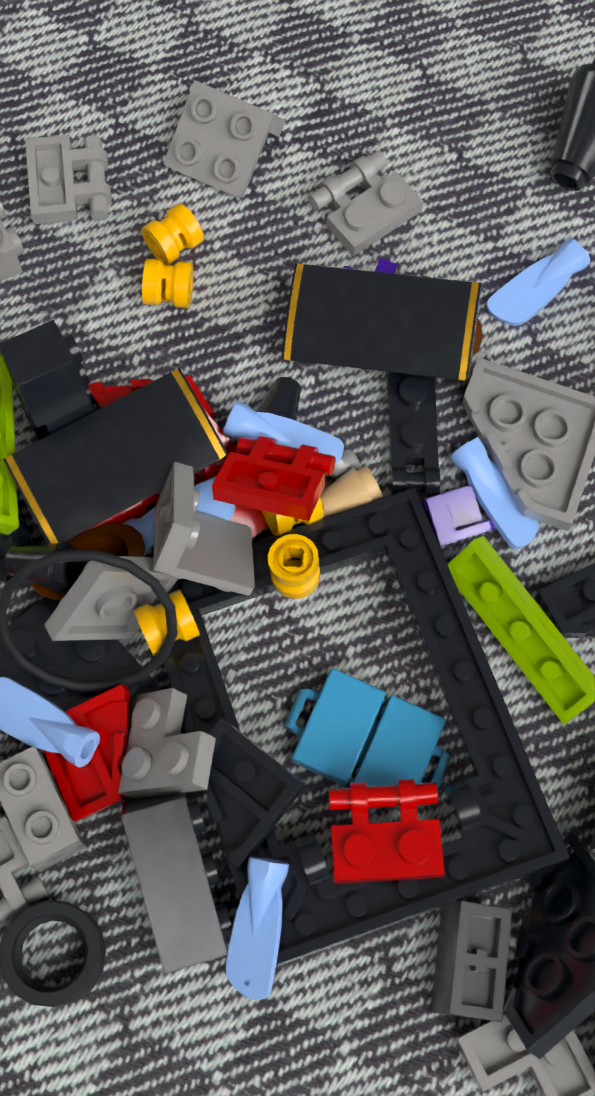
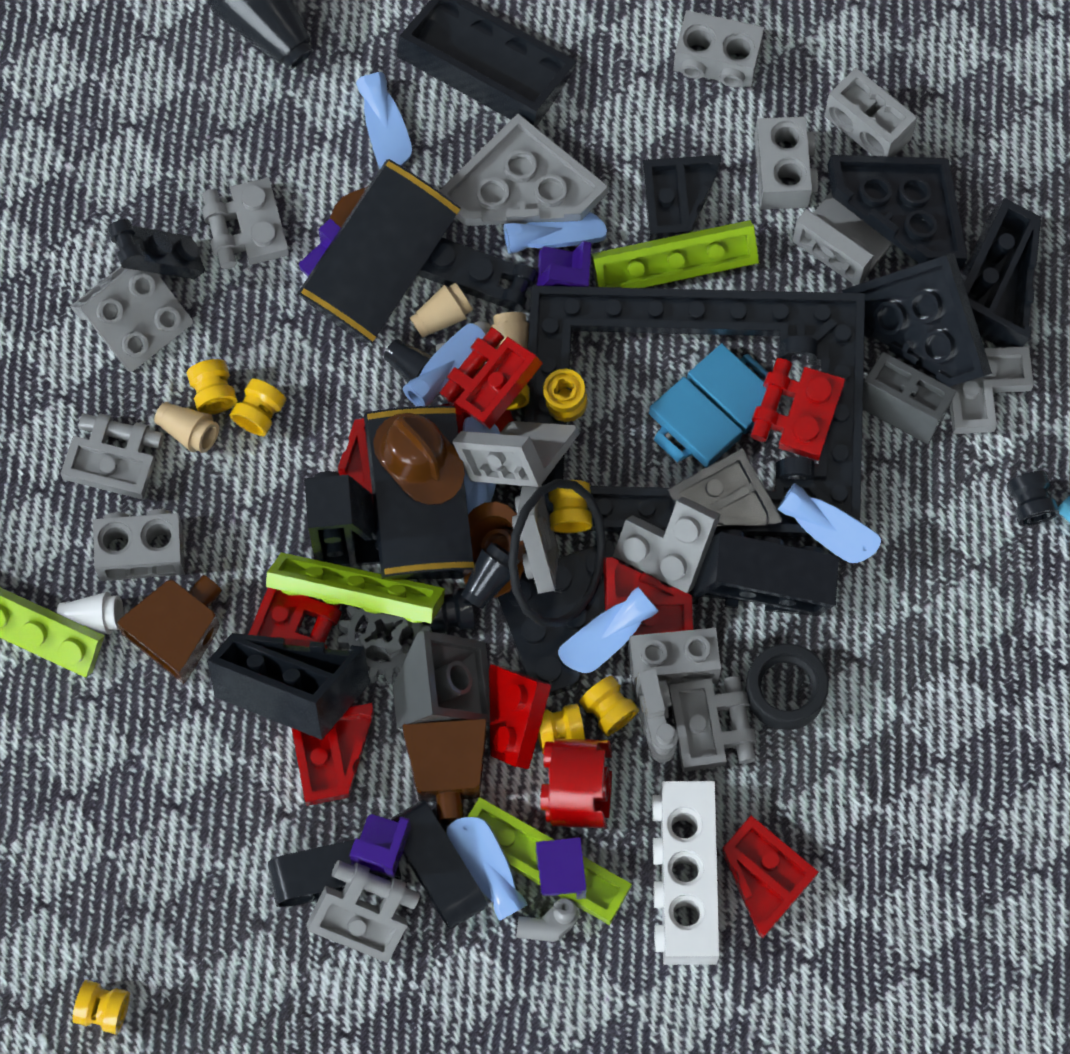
camera: 65 degrees left, 0 degrees up
none -> black plate [107,219,206,280]
none -> tan cone [154,402,219,453]
none -> reddish brown piece [373,413,465,505]
none -> tan cone [409,283,473,338]

